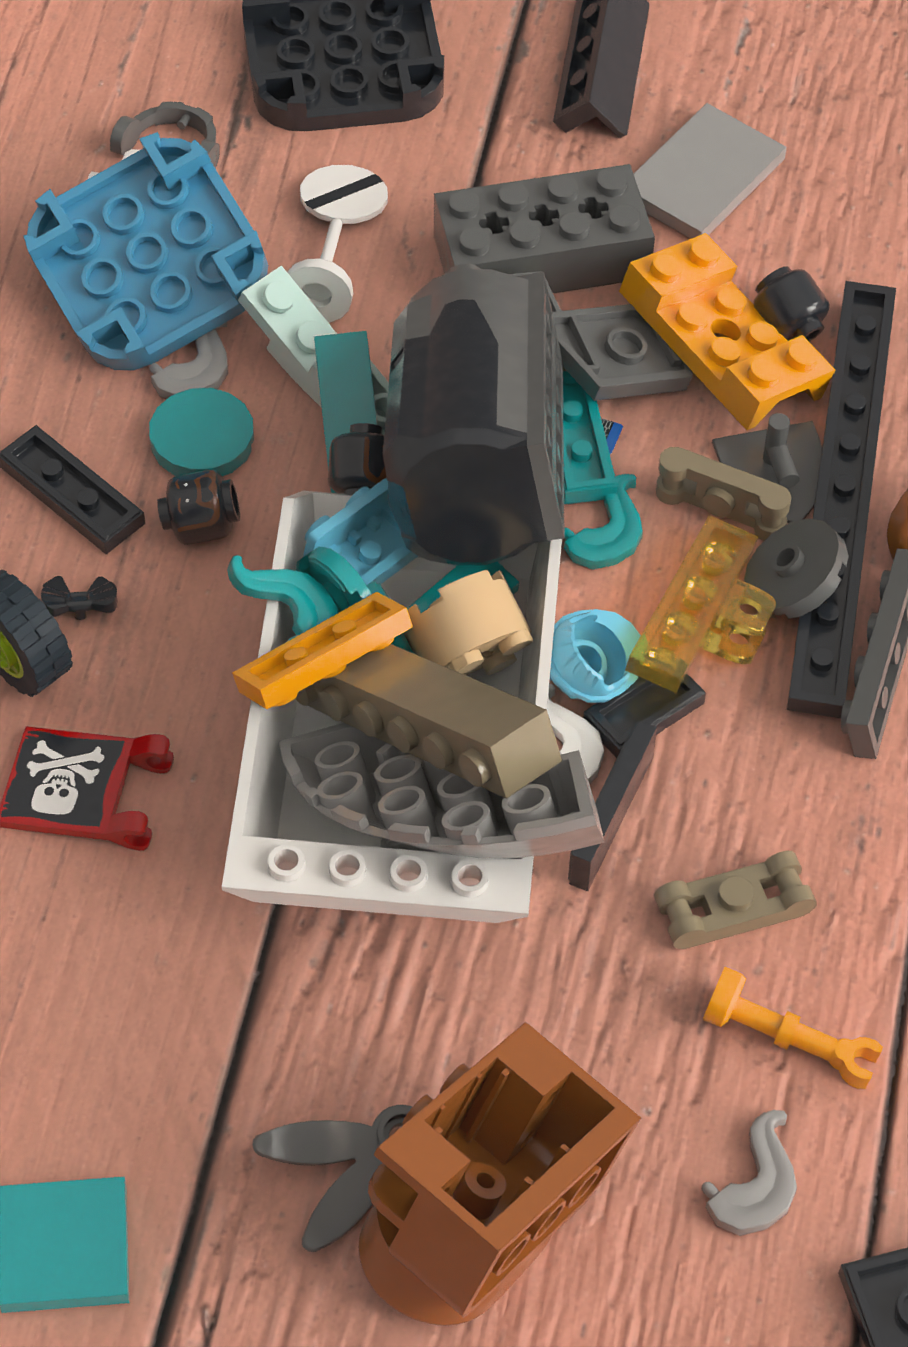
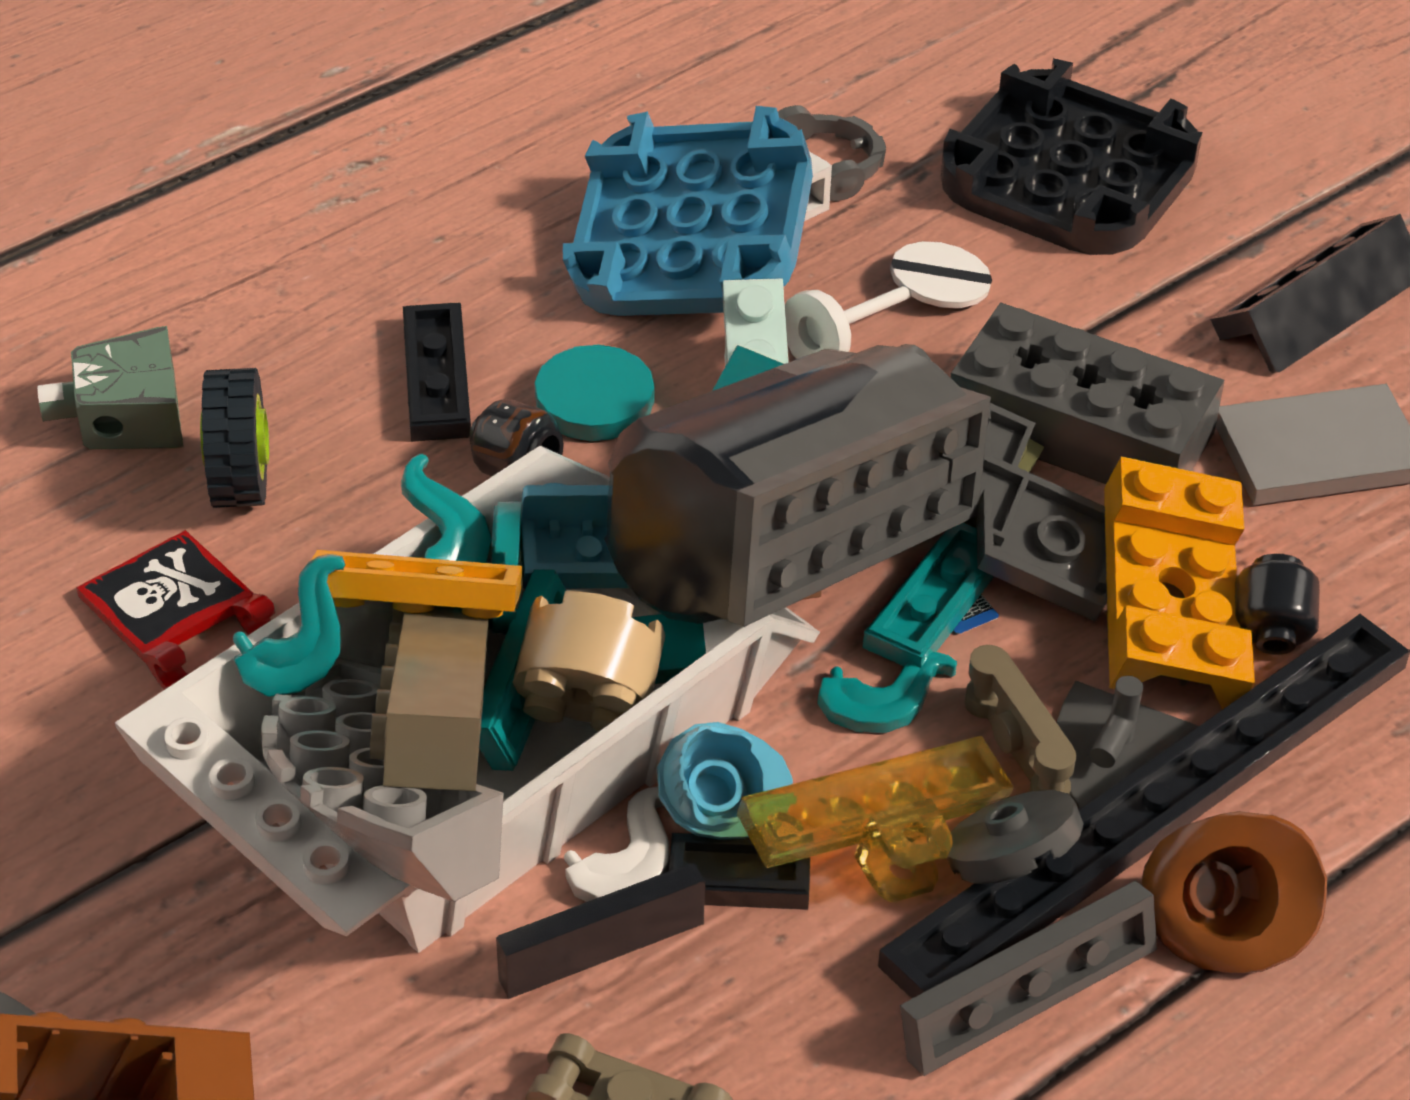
camera: 40 degrees right, 10 degrees down
black piece [41,576,118,620] -> none
light grey piece [149,322,228,399] -> none
none -> teal piece [233,554,345,697]

